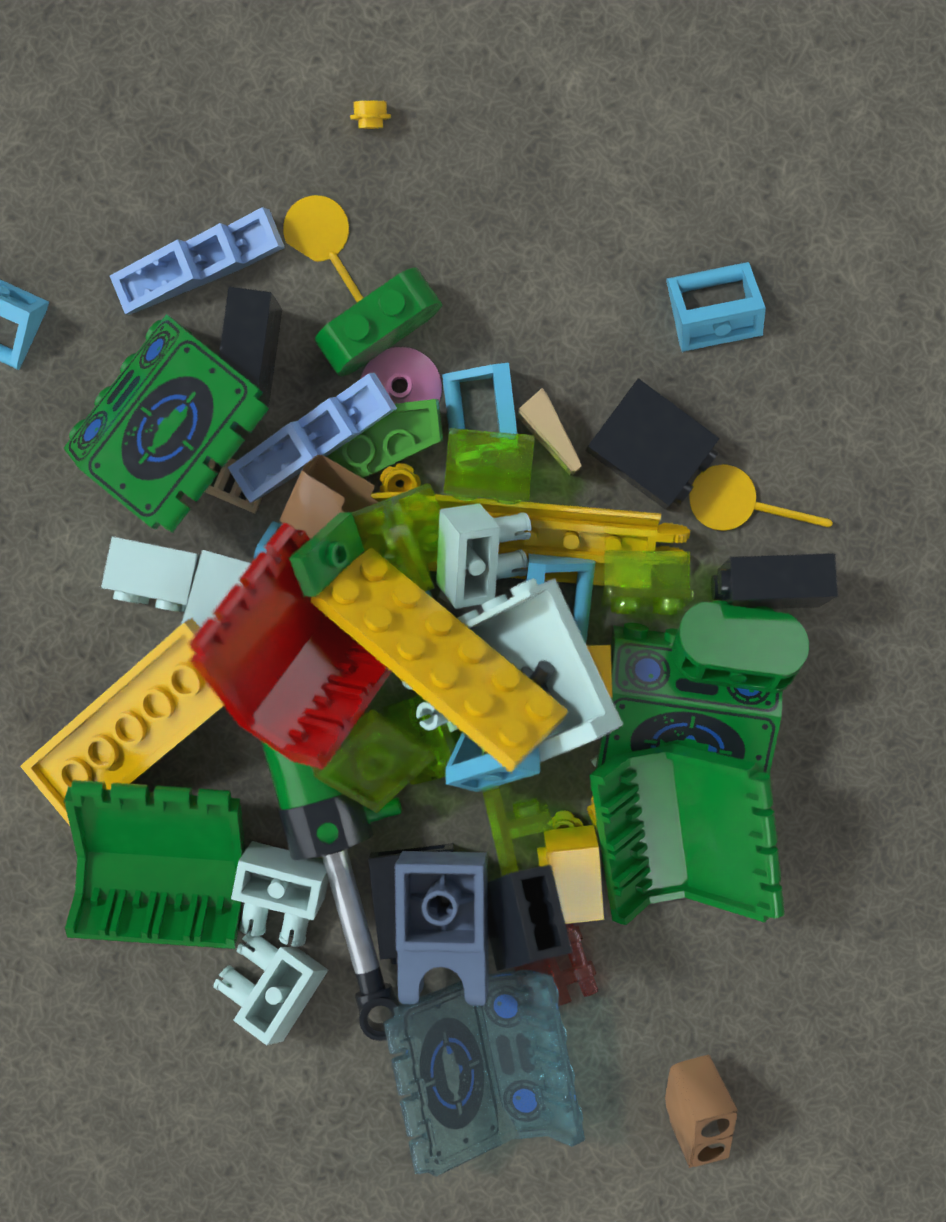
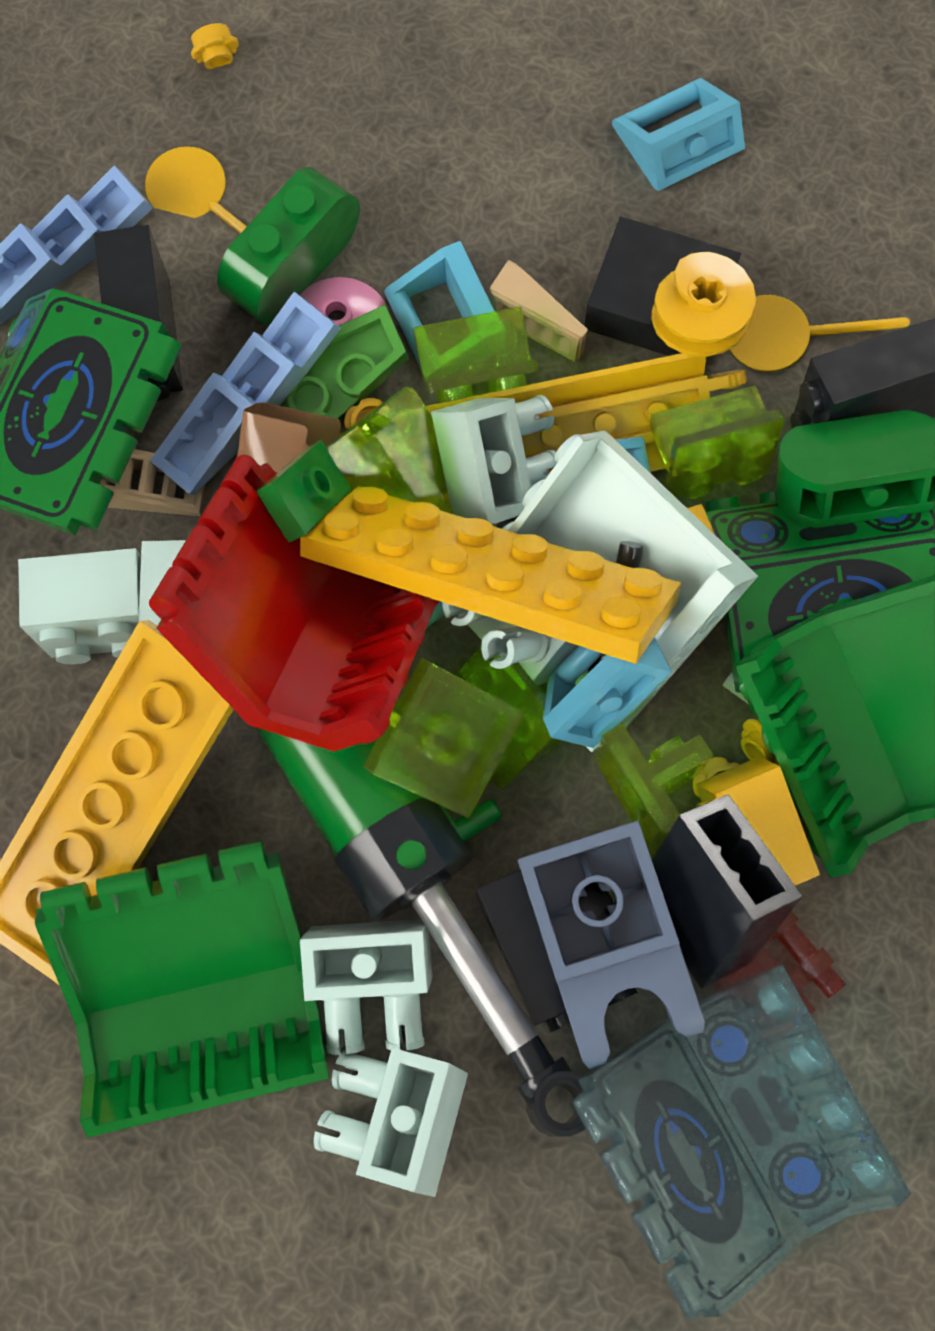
camera: 15 degrees left, 15 degrees down
none -> yellow piece [651,252,756,357]

